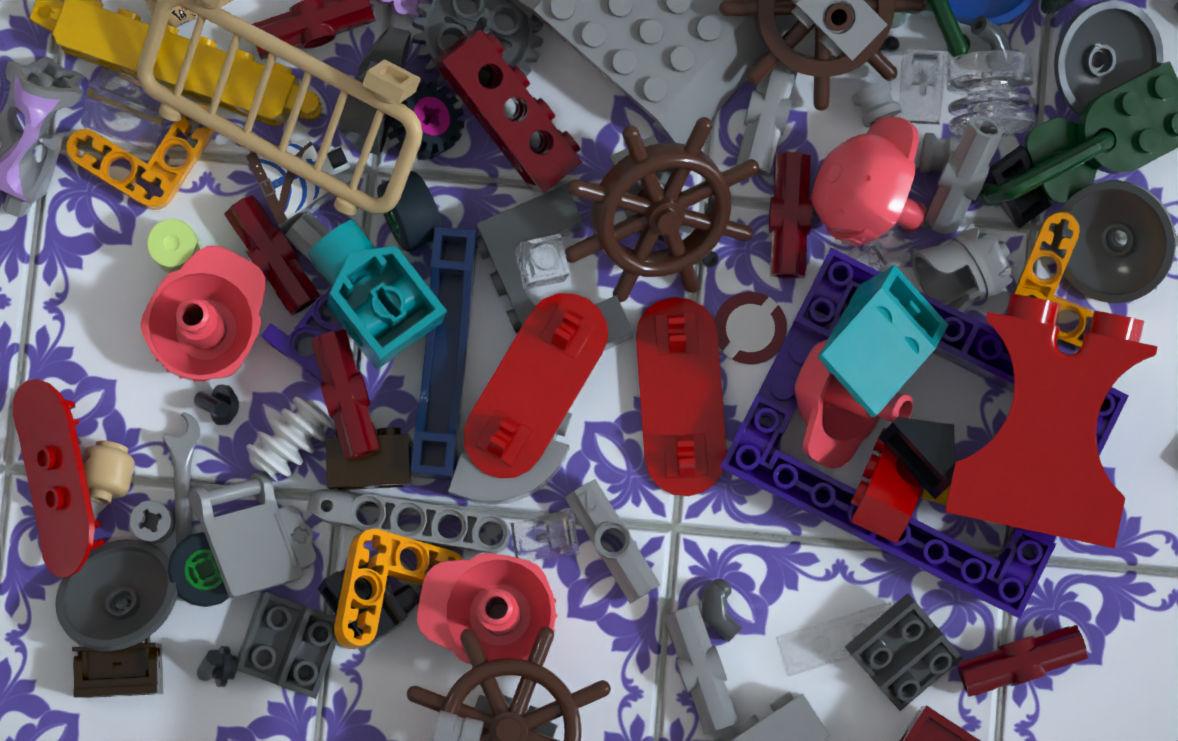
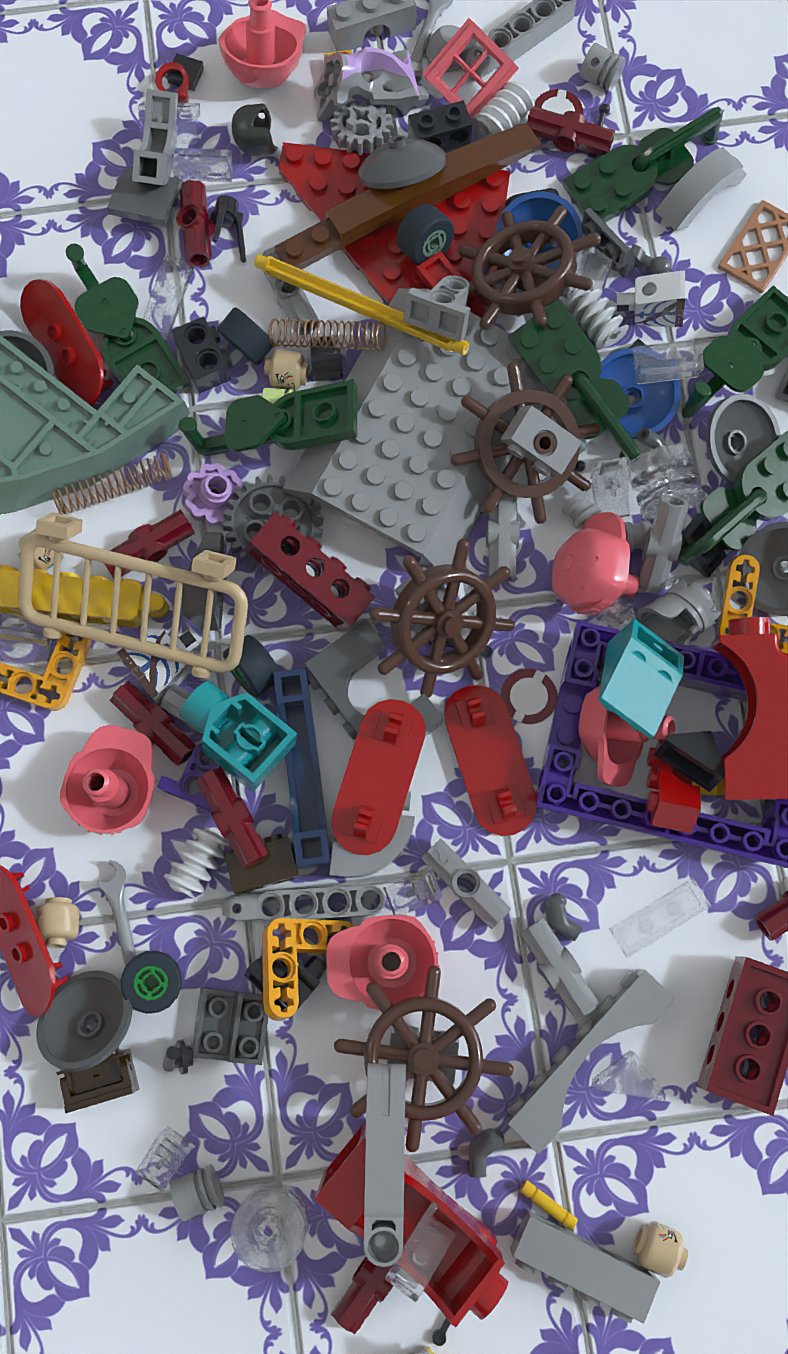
camera: 15 degrees left, 5 degrees down
light grey wheel [129,500,176,544] -> none
yellowish green piece [147,219,202,273] -> none
light grey piece [188,471,316,598] -> none
black plate [194,384,239,426] -> none
black wheel [384,81,465,160] -> none
clear brick [515,234,570,290] -> none
dark red piece [769,152,812,279] -> none
dark grey slope [845,593,963,711] -> none

